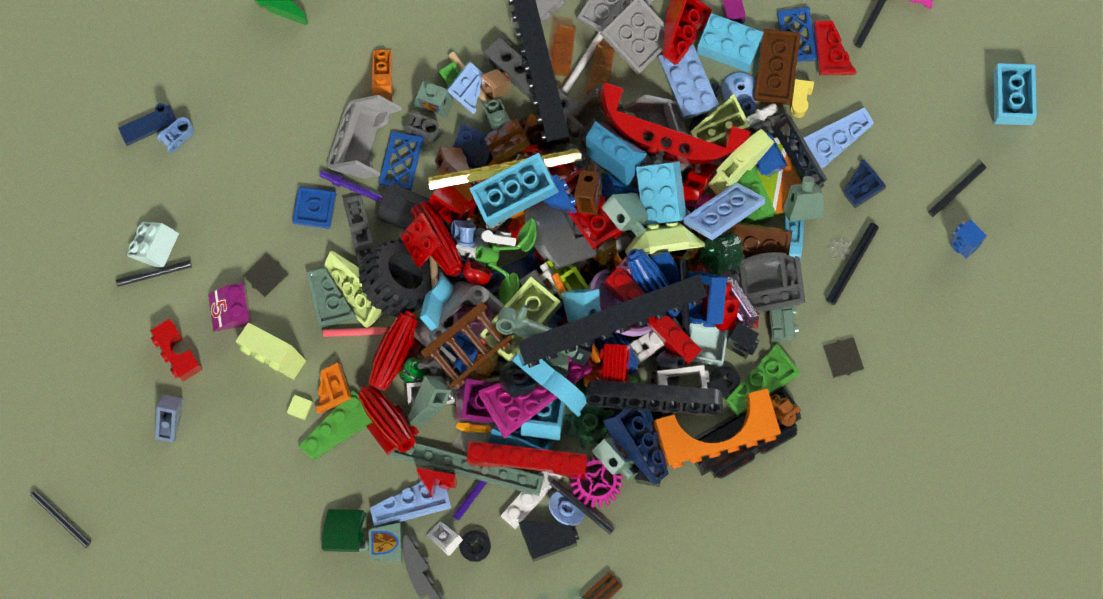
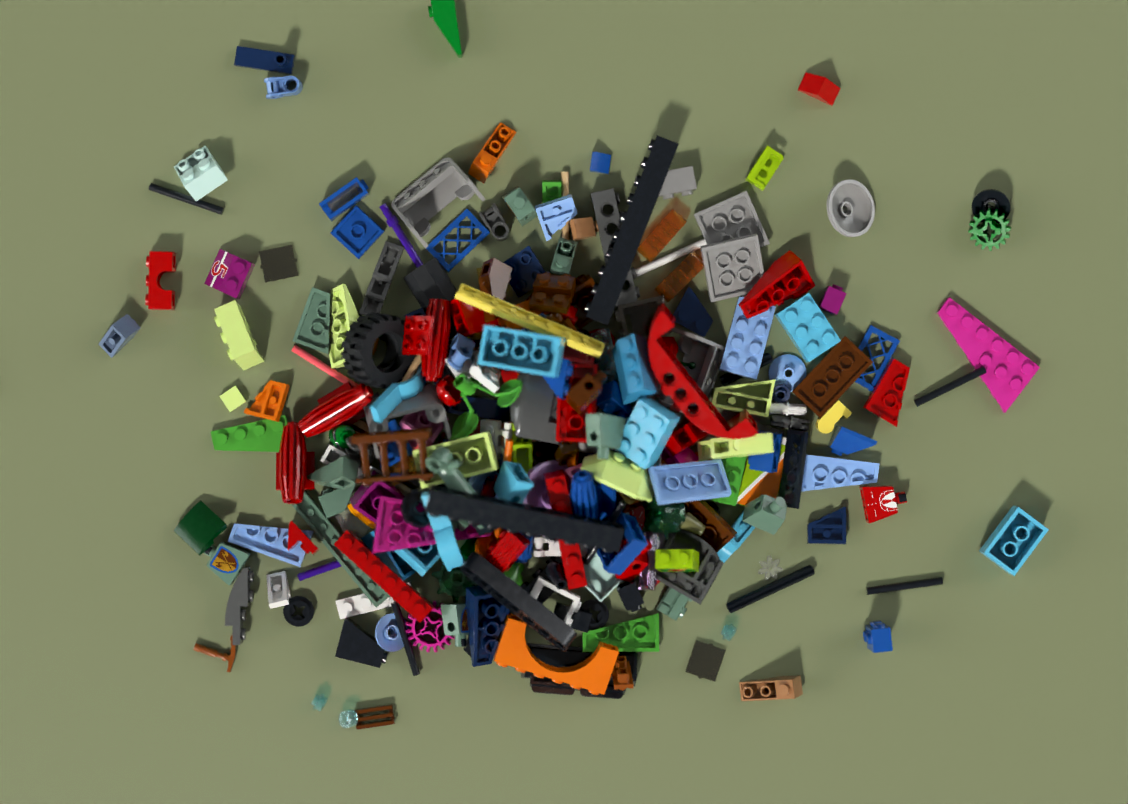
camera: 40 degrees right, 15 degrees up
none -> sand green slope [318,484,357,518]
none -> blue window [319,177,369,222]
none -> blue slope [590,151,611,174]
none -> lime brick [655,549,699,572]
none -> dark blue wing [673,287,713,338]
none -> olive cone [676,511,706,536]
none -> clear light blue plate [721,623,737,641]
none -> medium nougat slope [739,675,803,701]
none -> blue slope [827,426,877,456]
none -> red torso [859,486,907,523]

